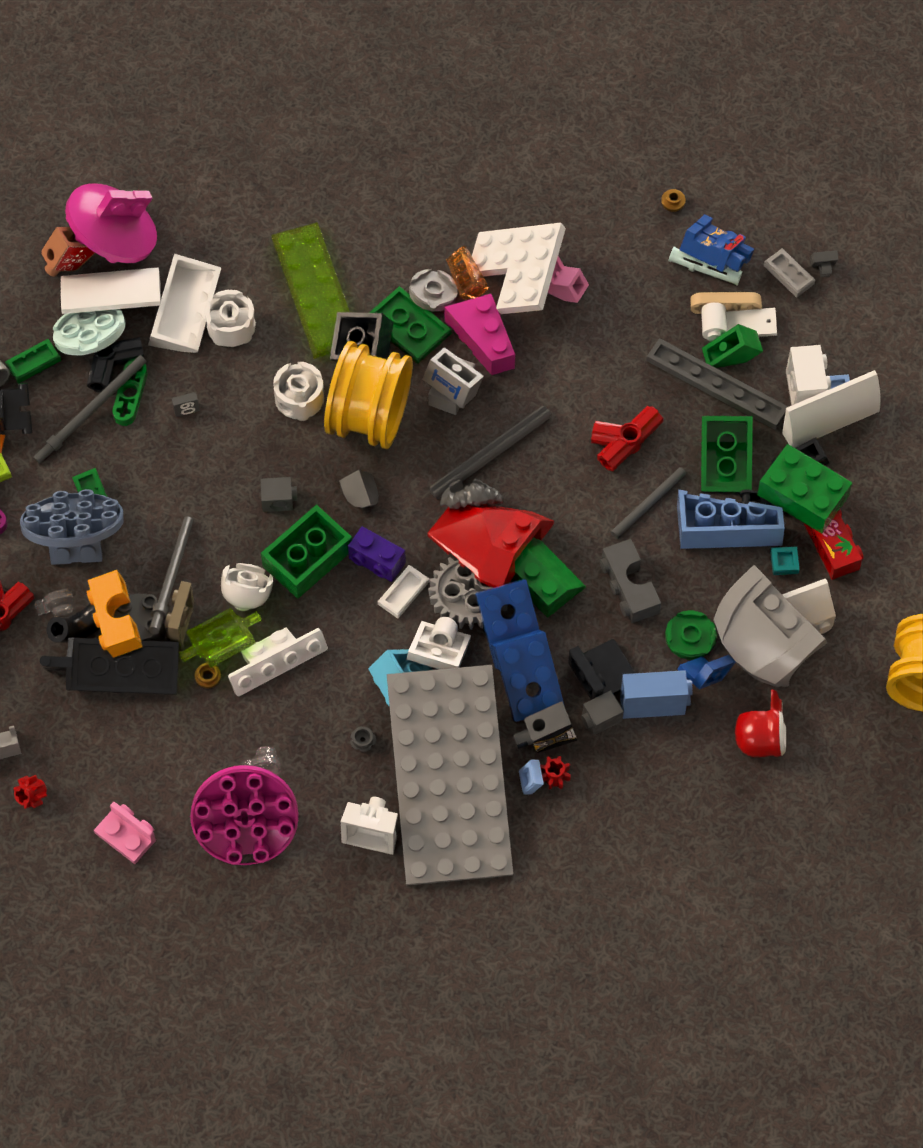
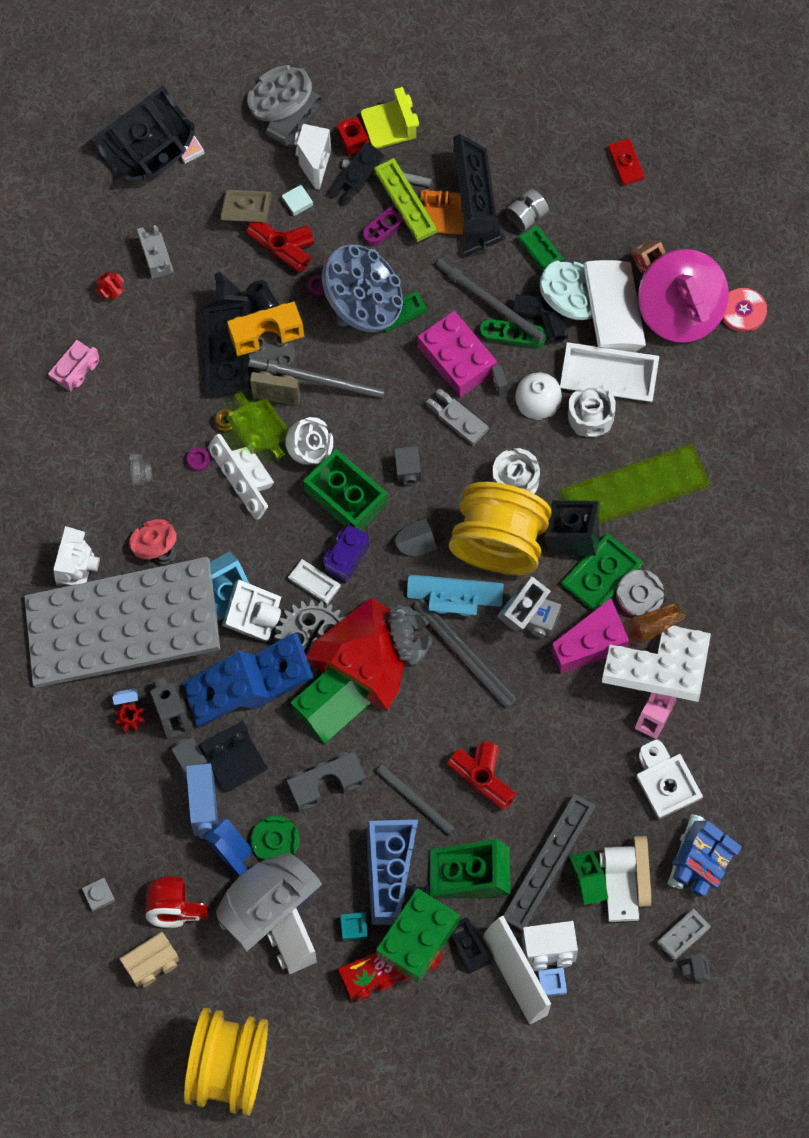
camera: 90 degrees right, 5 degrees up
clear piece [34,589,74,617] -> none
dark pink bracket [191,765,298,865] -> none
pearl gold plate [661,189,686,212] -> none
none -> light grey plate [82,878,115,912]
none -> tan brick [119,932,180,987]
none -> coral tile [129,519,177,559]
none -> magenta tile [186,448,210,472]
none -> magenta tile [307,275,326,299]
none -> medium azure bracket [407,575,504,616]
none -> dark pink piece [417,311,497,398]
none -> light grey hinge [426,389,489,446]
none -> white cylinder [515,372,562,420]
none -> white plate [636,740,703,820]
none -> coral tile [722,288,767,332]

